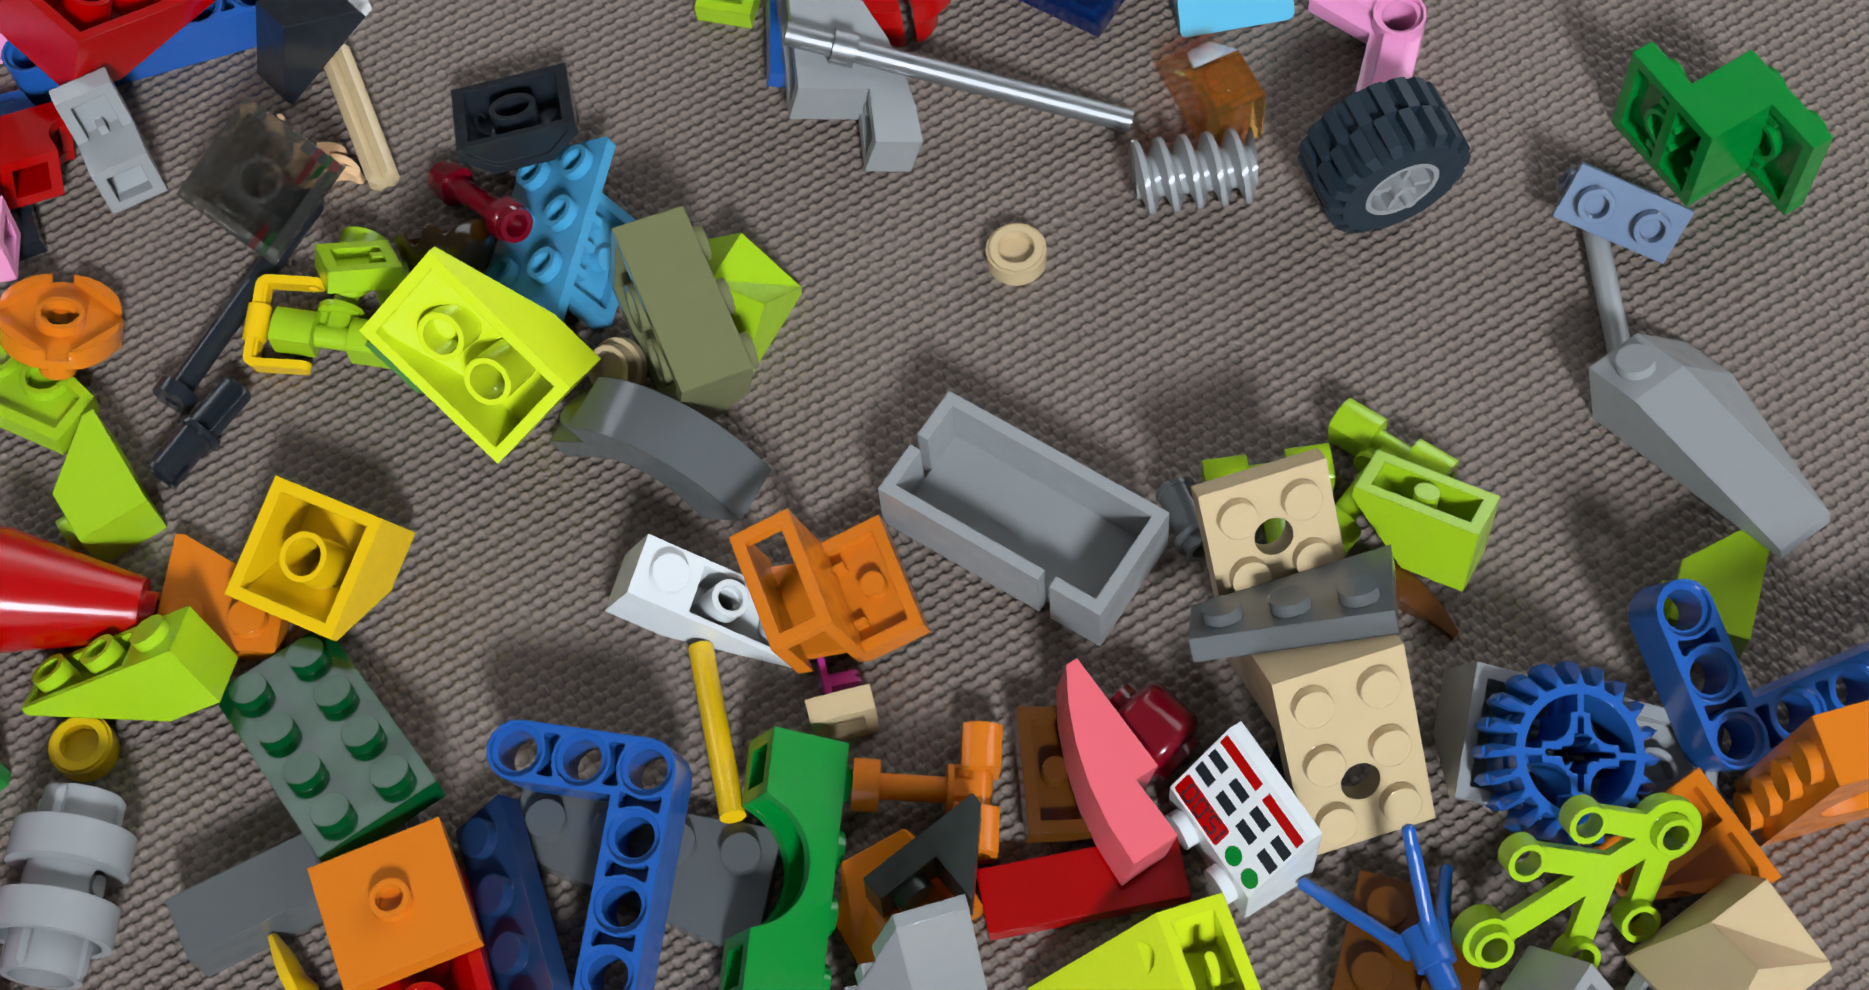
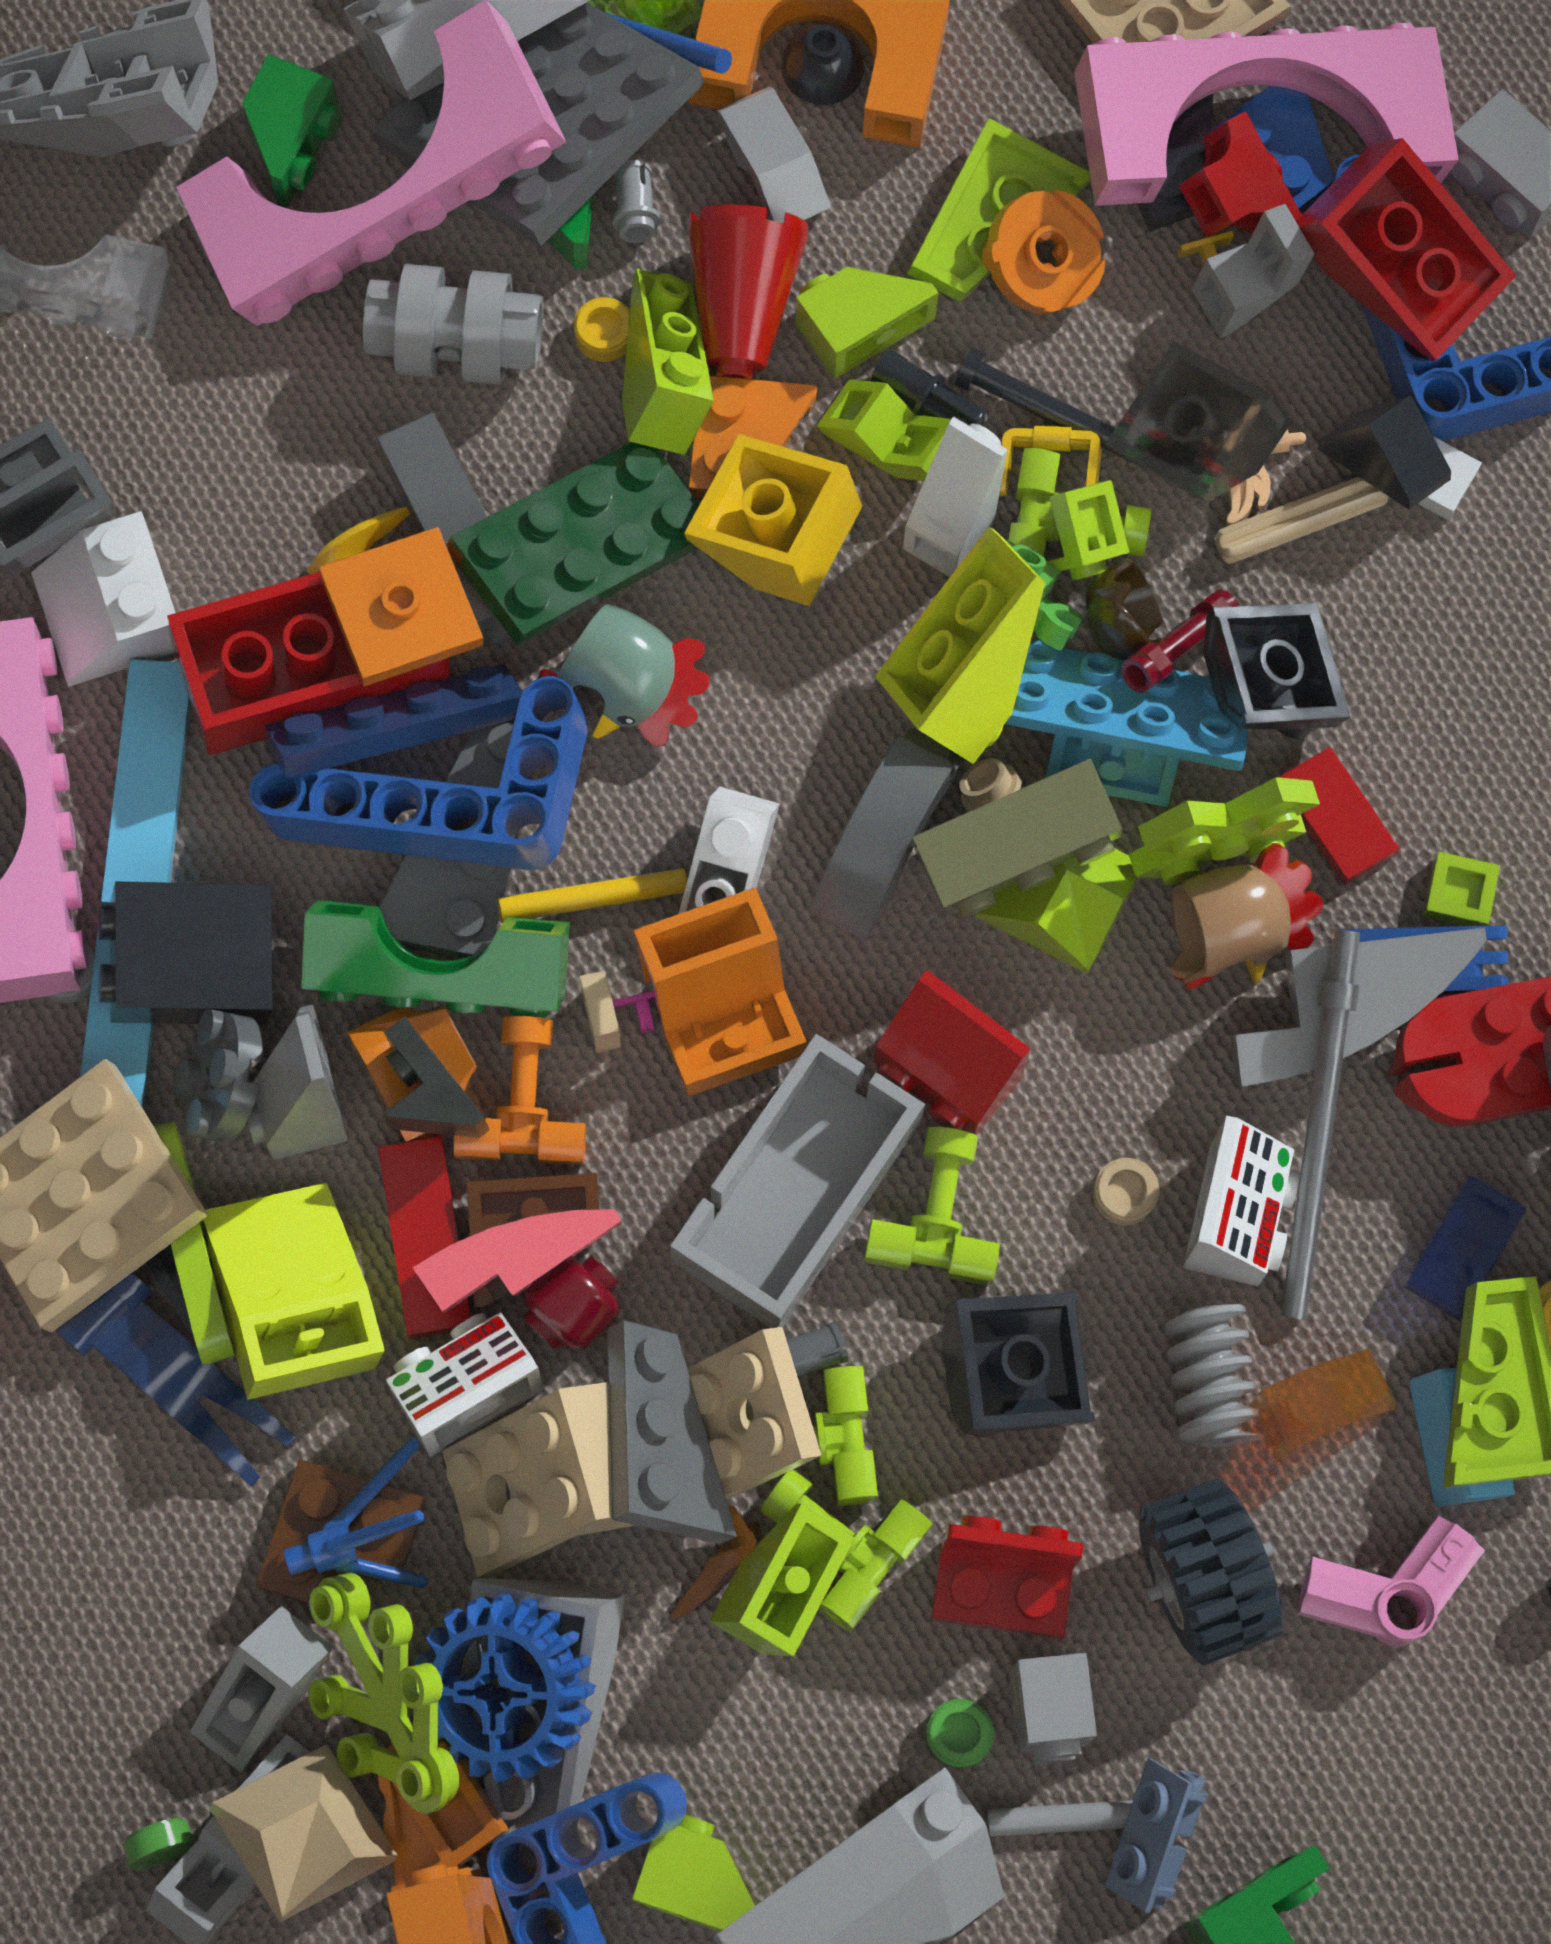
camera: 80 degrees right, 10 degrees up
none -> sand green piece [538,604,710,747]
none -> lime slope [816,379,952,481]
none -> lime bar [863,1127,1000,1286]
none -> red slope [873,970,1031,1136]
none -> white slope [903,417,1008,577]
none -> bright green tile [925,1699,994,1769]
none -> red bracket [931,1516,1084,1640]
none -> black slope [941,1292,1095,1437]
none -> light grey brick [1008,1653,1097,1764]
none -> lime plate [1128,777,1320,885]
none -> medium nougat piece [1170,843,1323,990]
none -> yellow piece [1177,231,1234,265]
none -> white slope [1183,1115,1300,1286]
none -> red tile [1278,746,1400,886]

